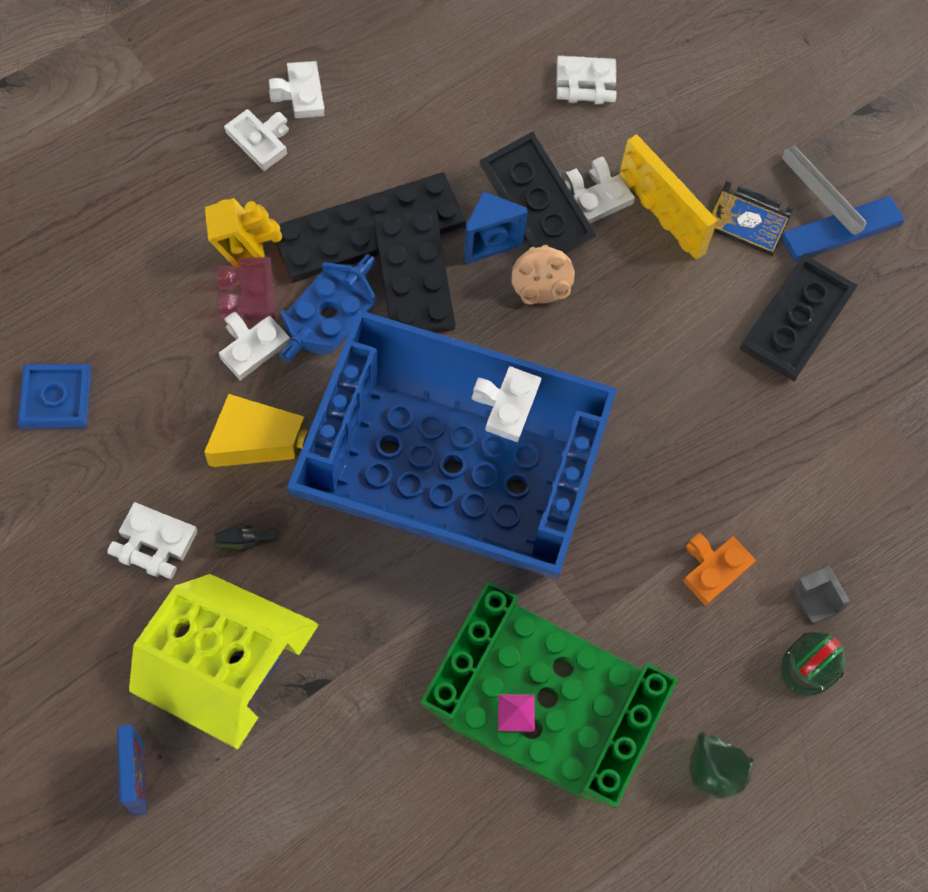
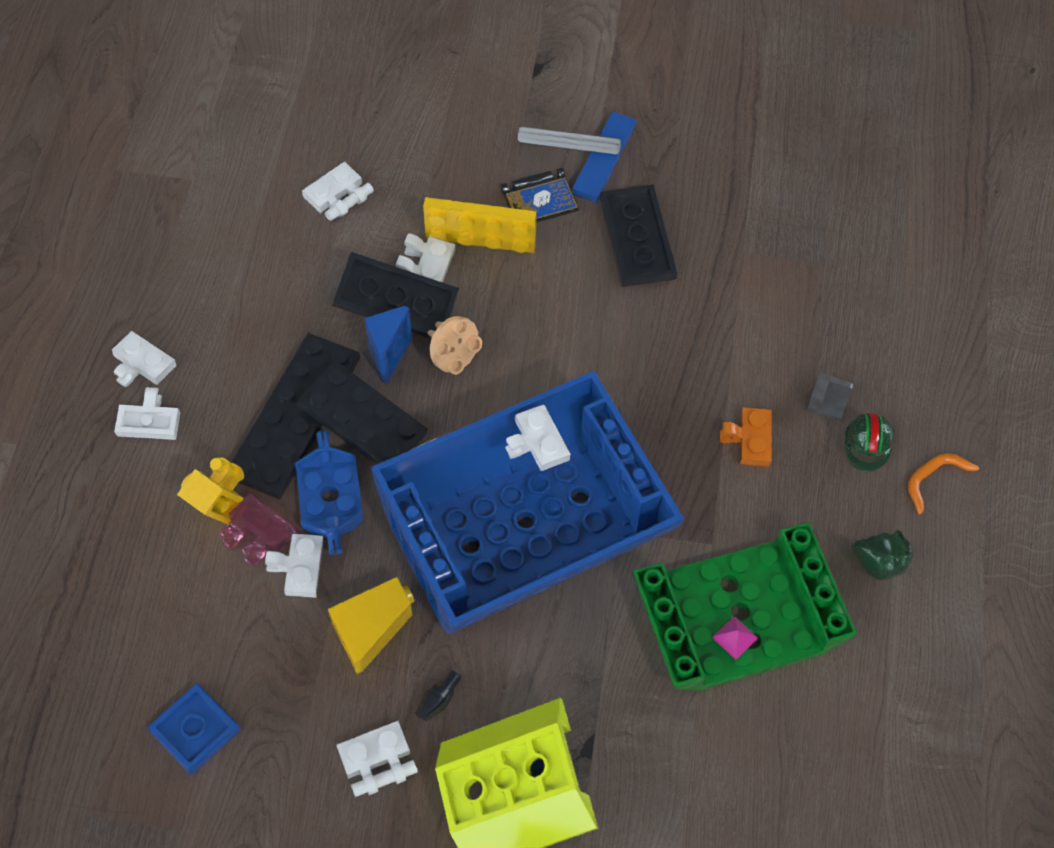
camera: 40 degrees left, 5 degrees down
none -> orange animal [908,453,979,514]

